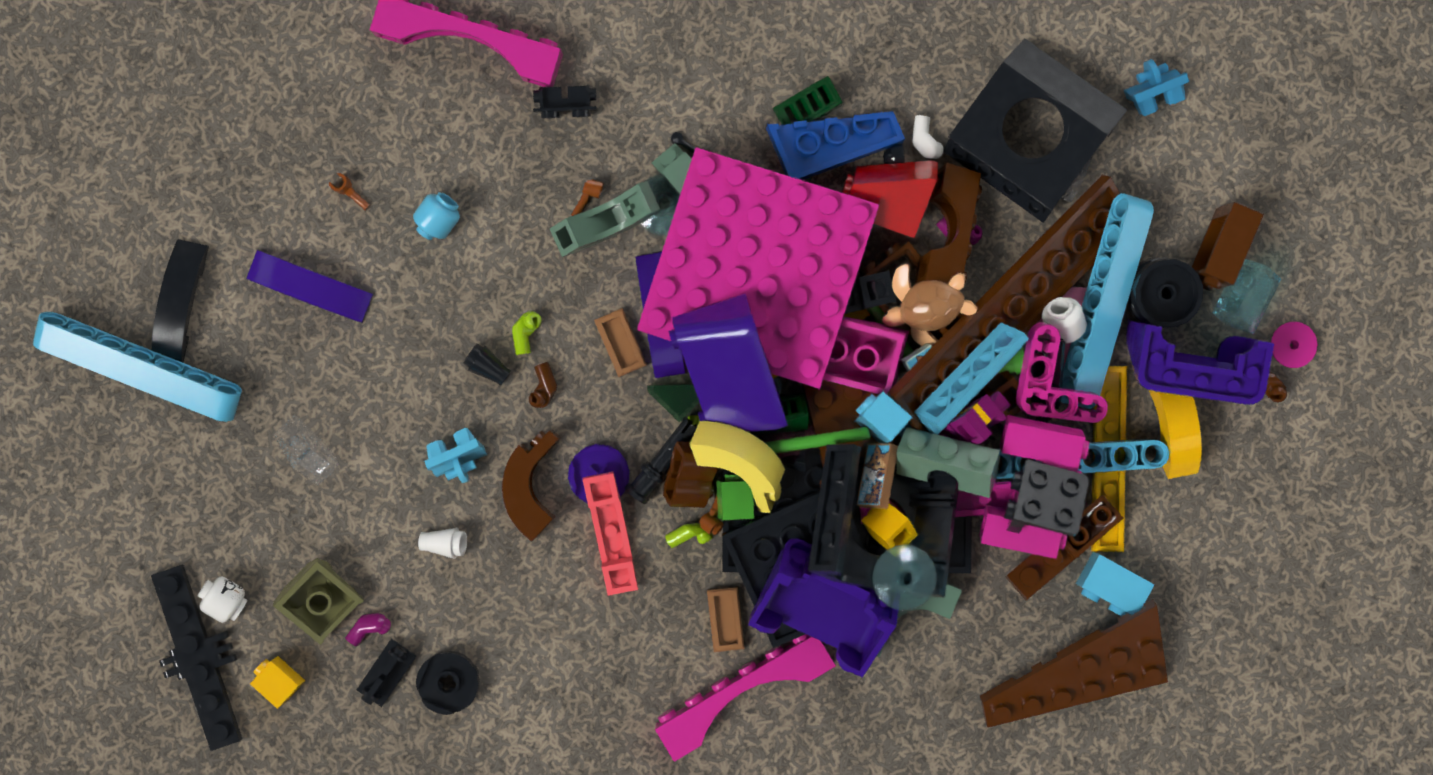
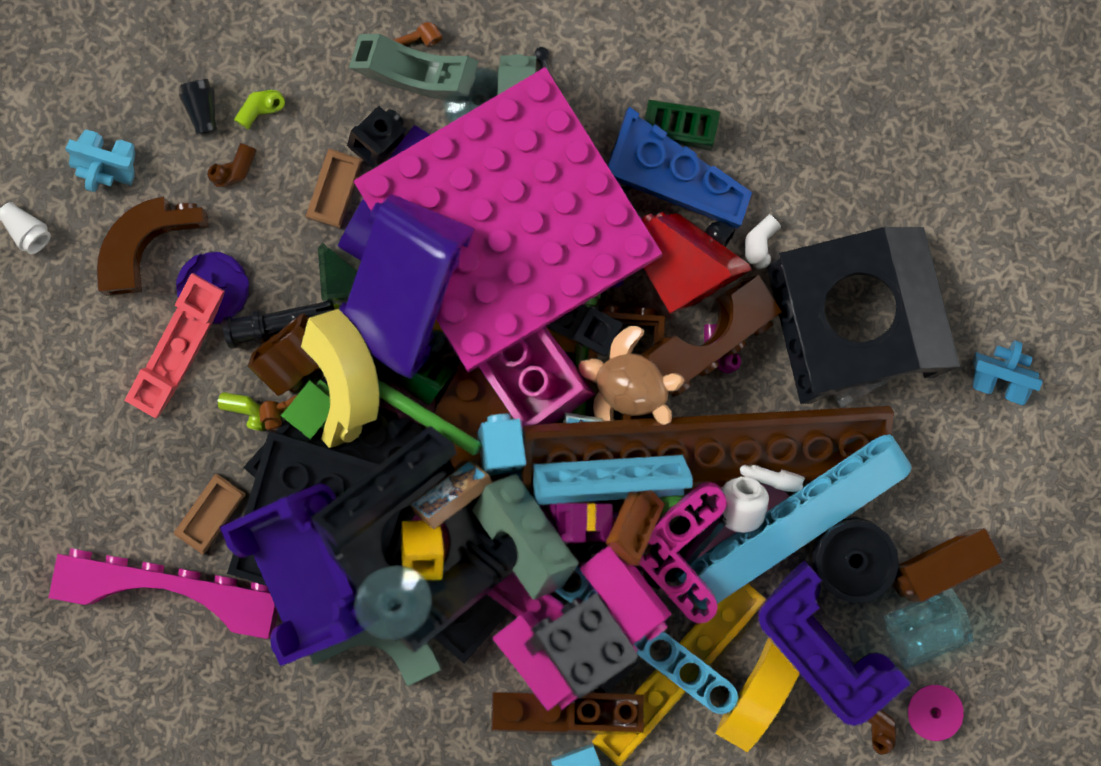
camera: 45 degrees right, 5 degrees down
none -> black brick [347,106,406,169]
none -> dark orange plate [606,490,665,566]
none -> white piece [740,465,805,492]

